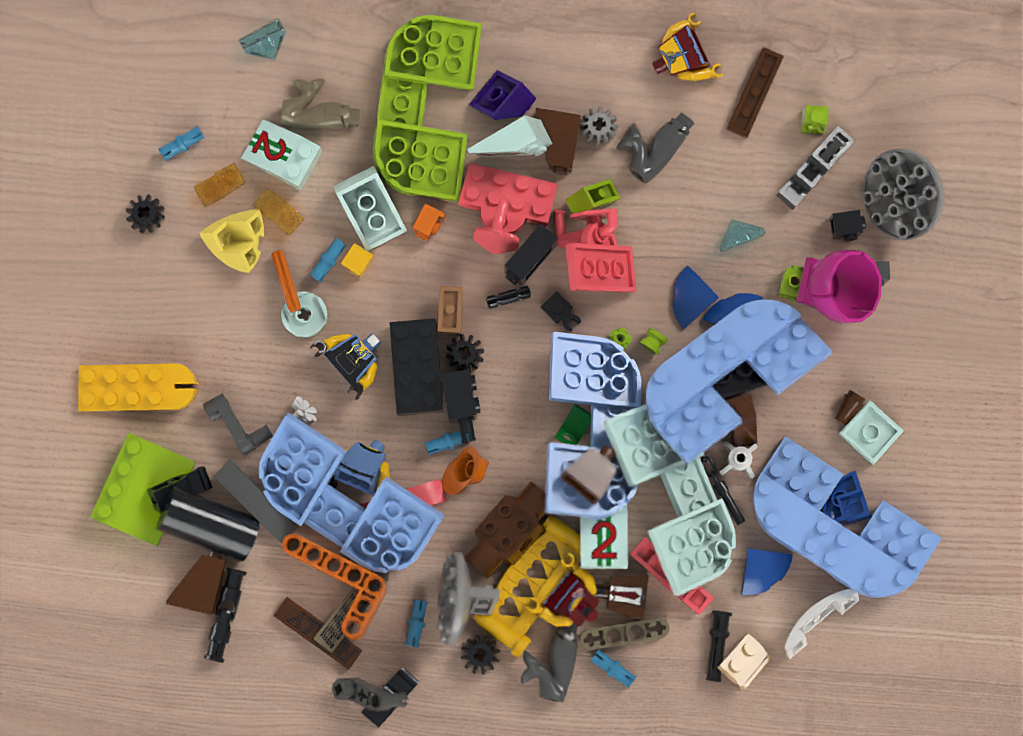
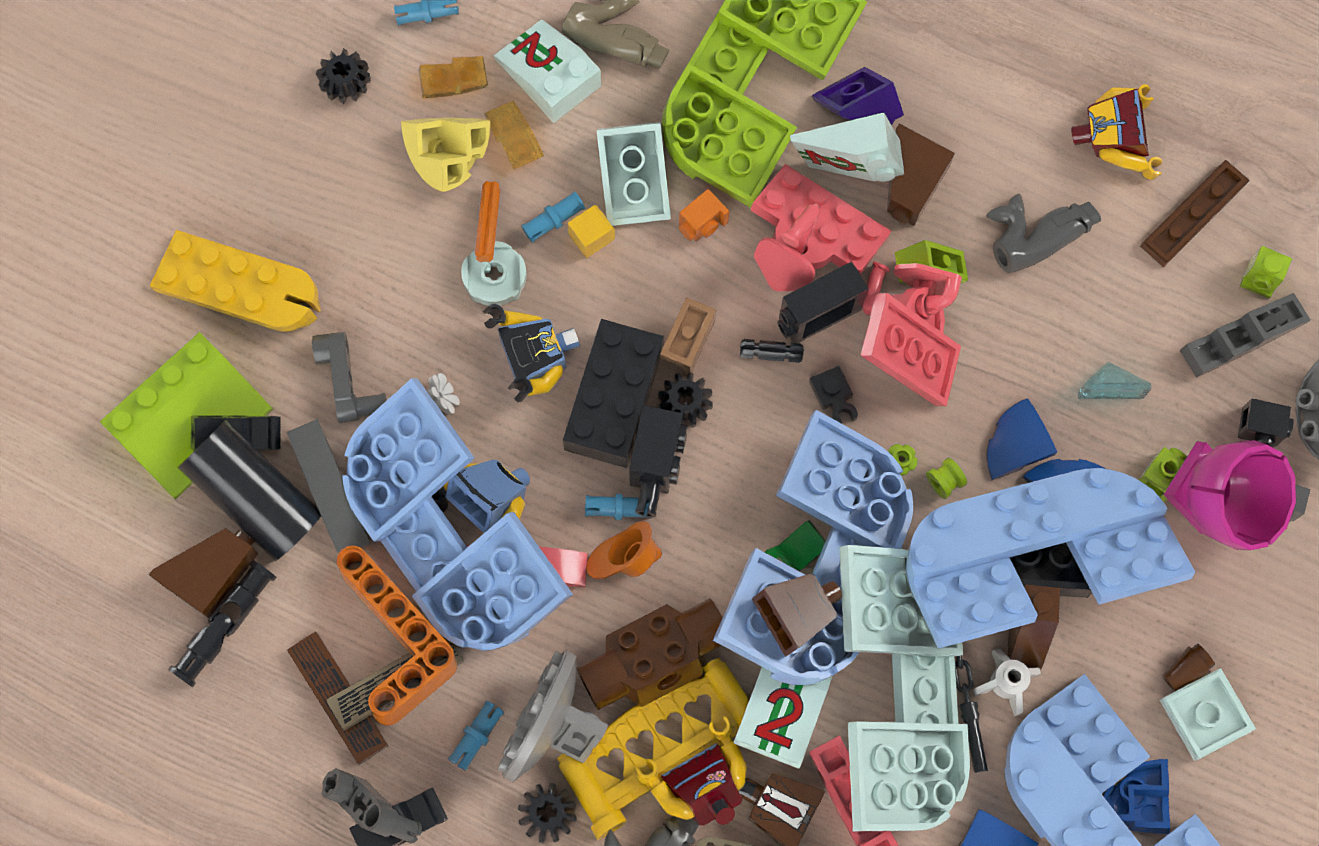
camera: 20 degrees right, 10 degrees down
light grey gear [579,107,618,146] -> none

